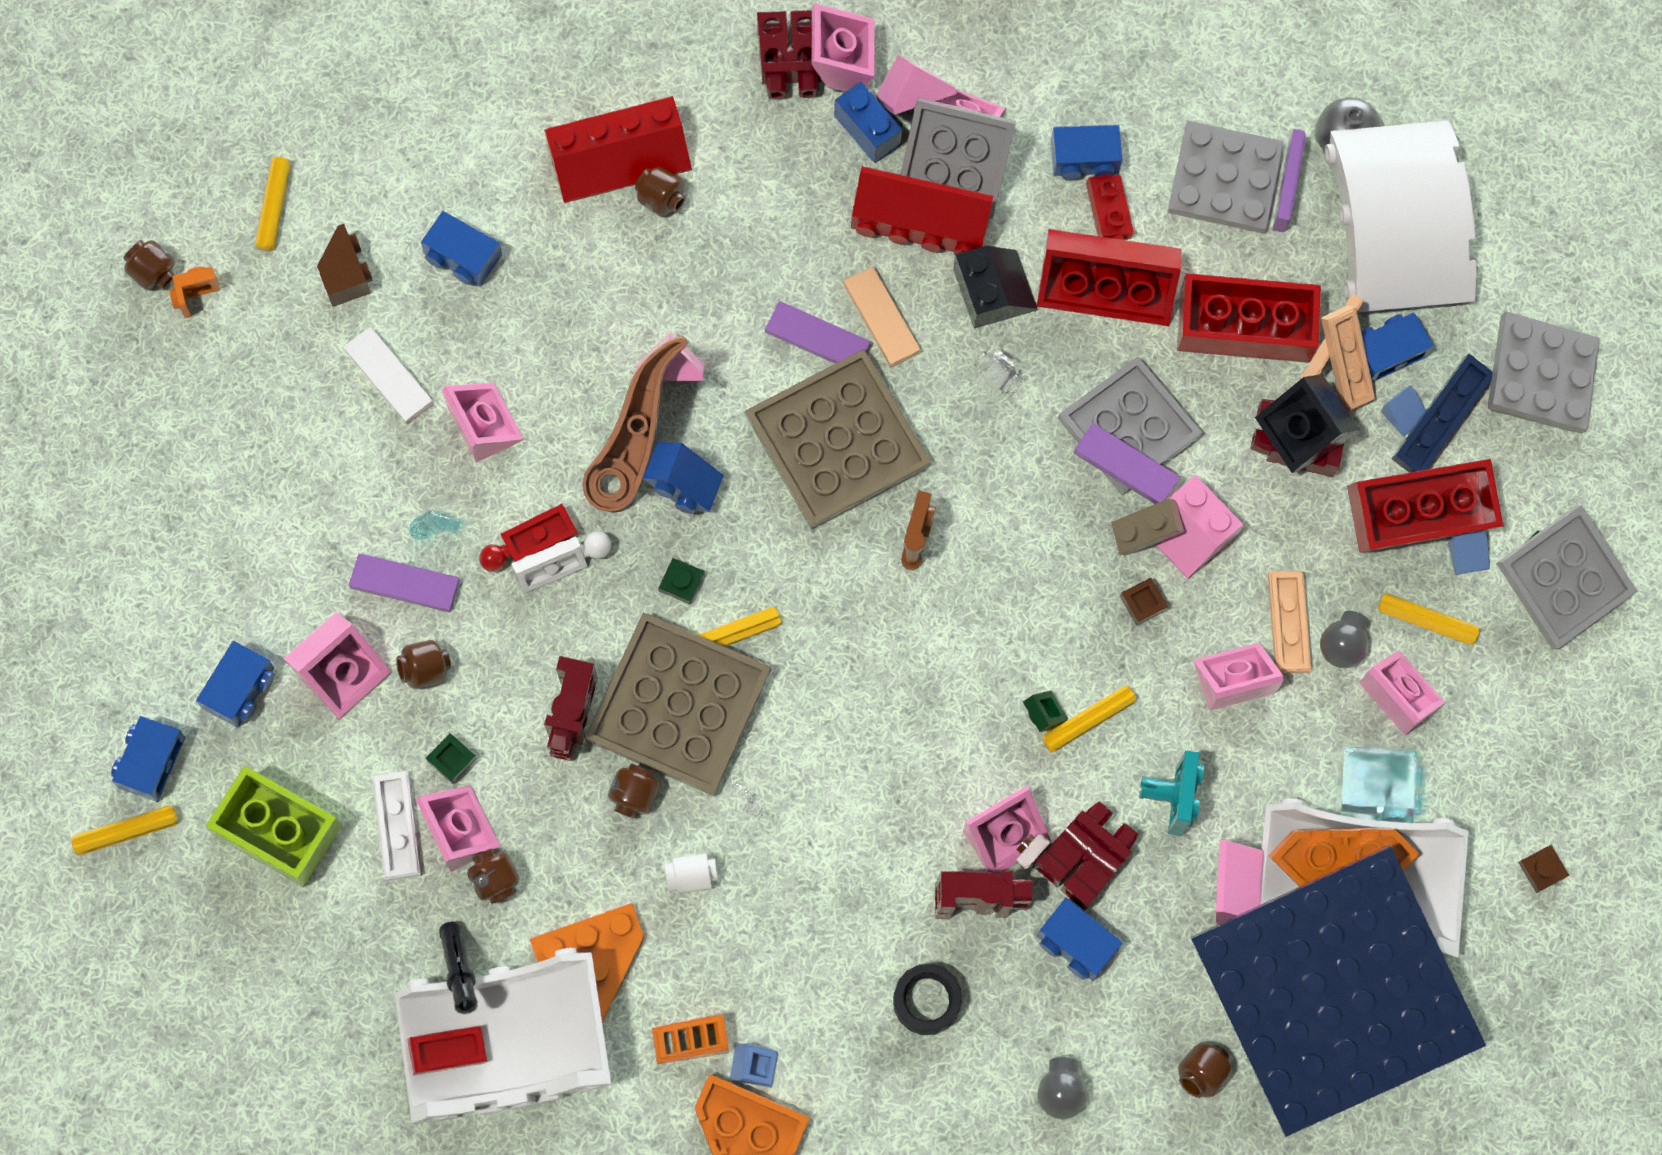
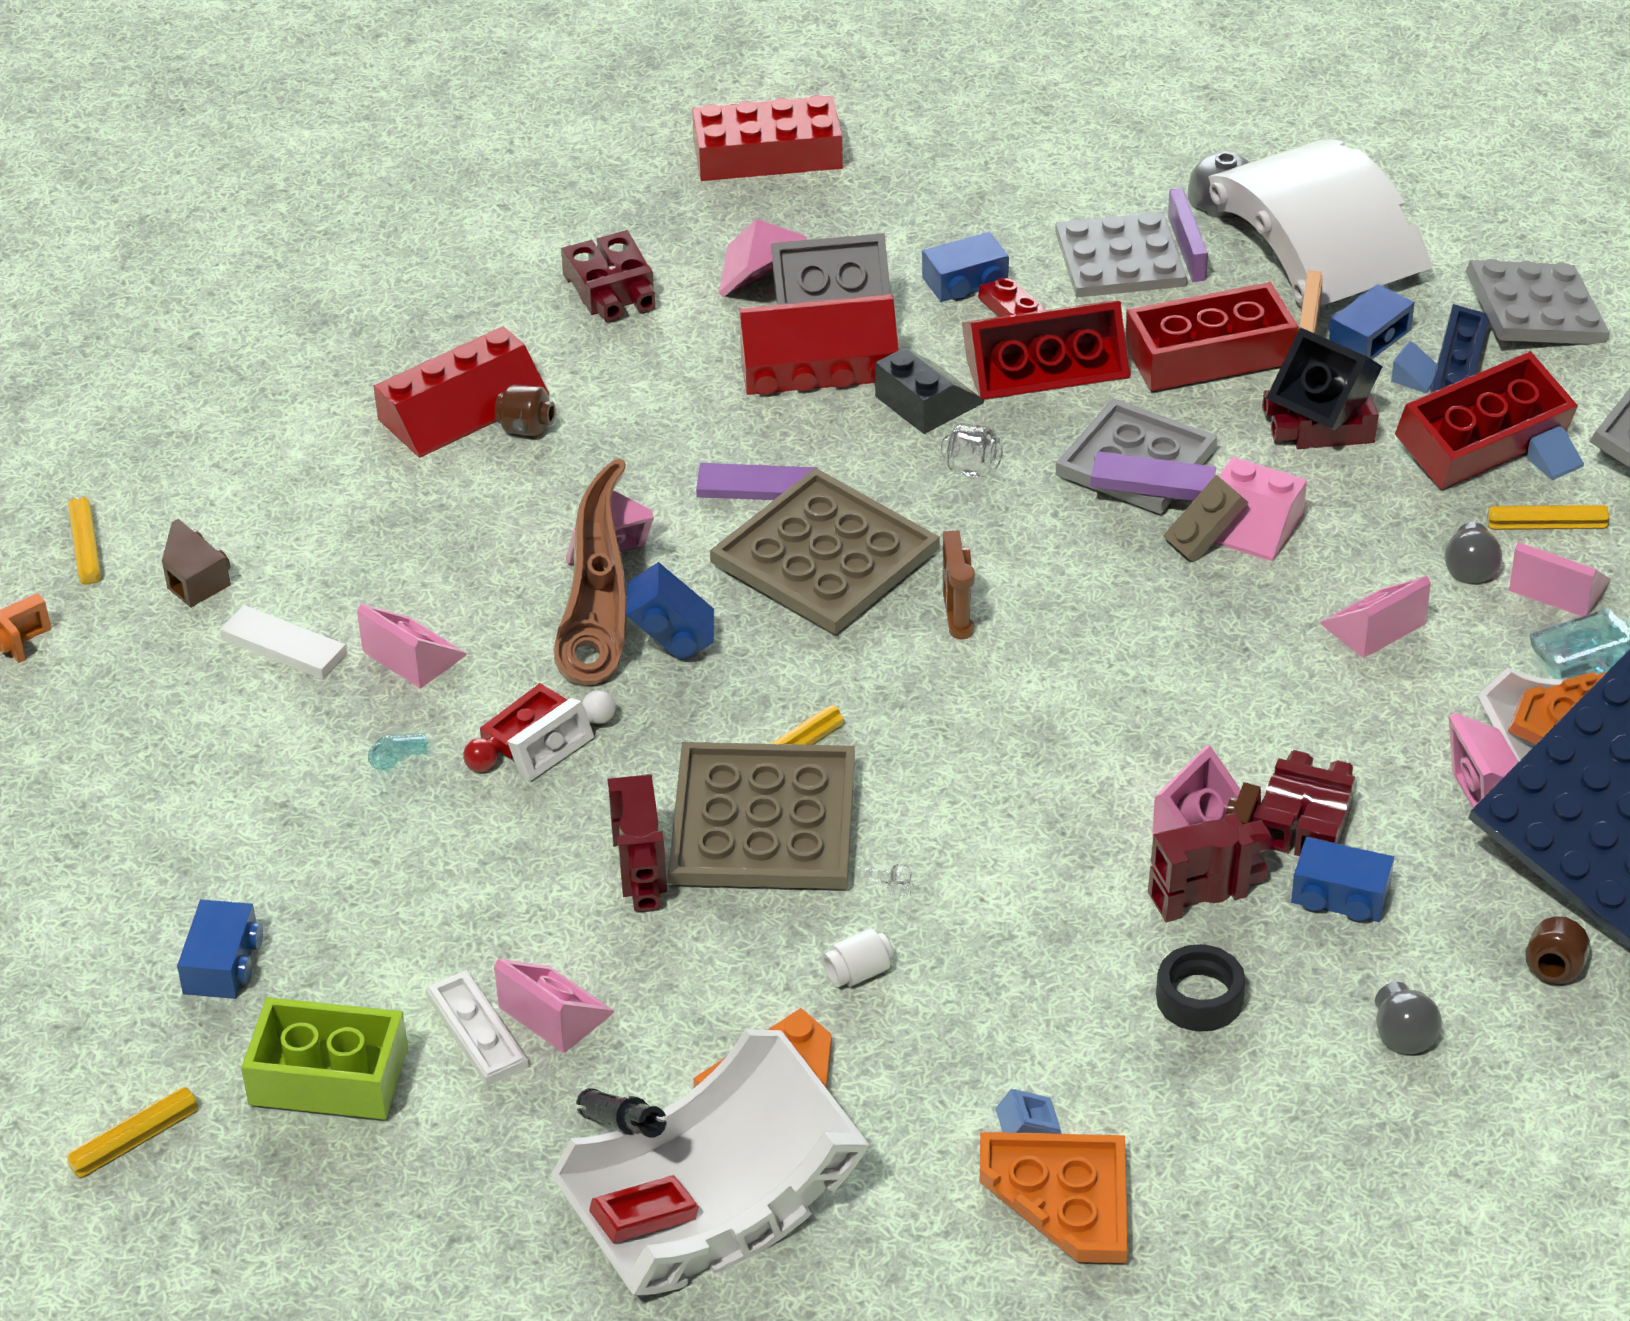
camera: 15 degrees left, 30 degrees down
blue brick [111,716,186,802] -> none
bright pink slope [284,612,391,719] -> none
medium lavender tile [349,553,460,613] -> none
reddish brown head [396,640,451,689] -> none
blue brick [421,211,502,287] -> none
dark green plate [425,733,477,784] -> none
reddish brown head [467,848,520,904] -> none
reddish brown head [608,763,660,819] -> none
orange slope [652,1014,729,1064] -> none
dark green plate [658,558,704,604] -> none
bright pink slope [812,3,874,92] -> none
blue brick [834,82,902,164] -> none
light nougat tile [843,267,920,368] -> none
dark green plate [1023,690,1068,732] -> none
yellow axle [1042,686,1136,752] -> none
reddish brown plate [1120,578,1168,626] -> none
teal plate [1139,750,1204,836] -> none
light nougat tile [1268,571,1312,674] -> none
light nougat tile [1321,305,1376,411] -> none

